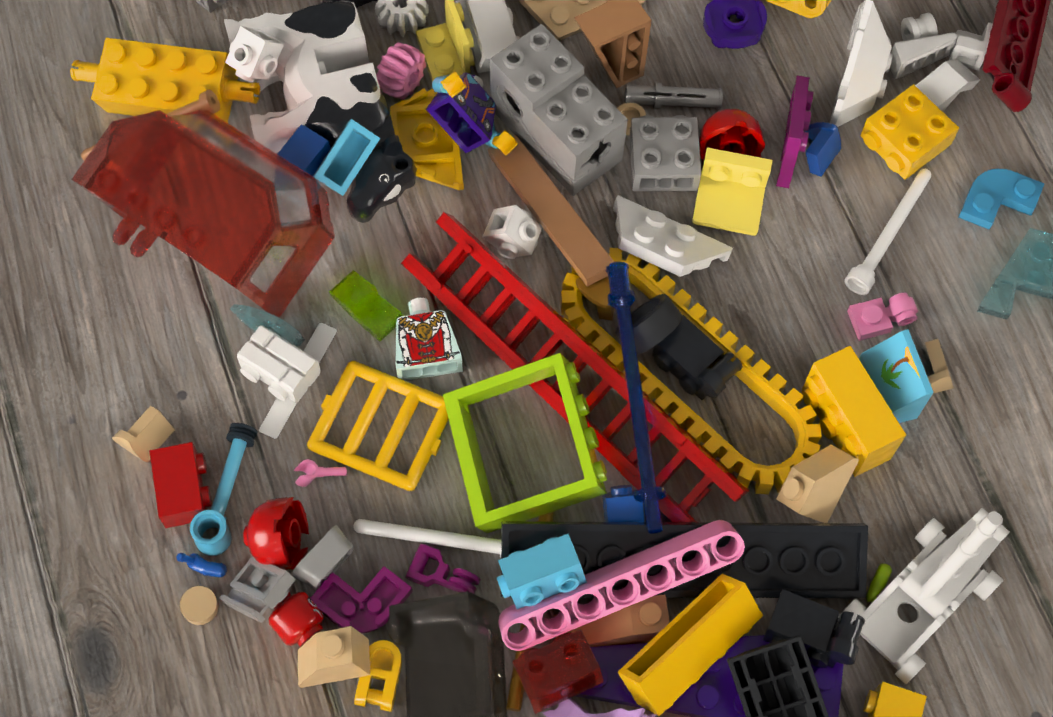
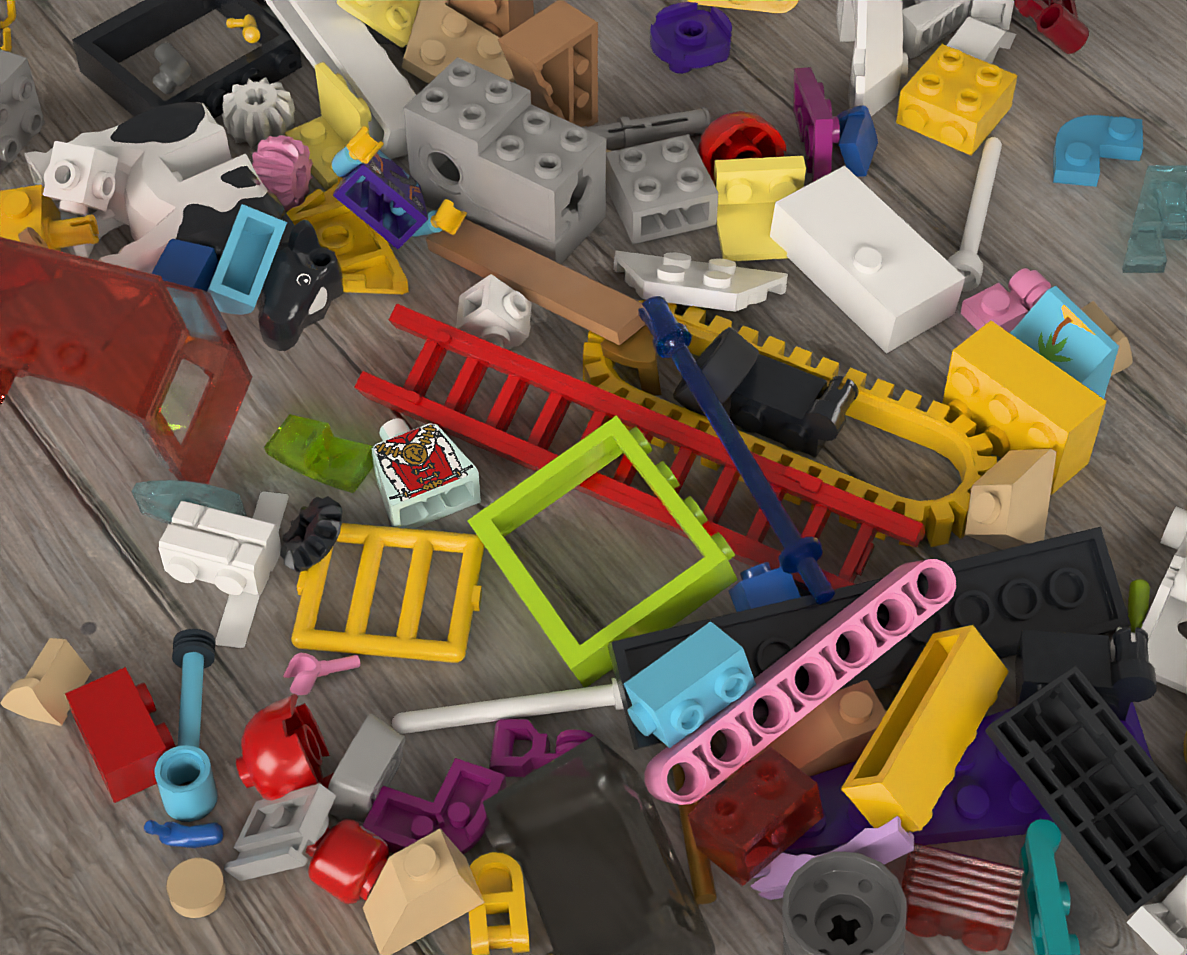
camera: 15 degrees left, 15 degrees down
none -> black gear [280,496,343,572]
none -> white brick [770,166,965,354]

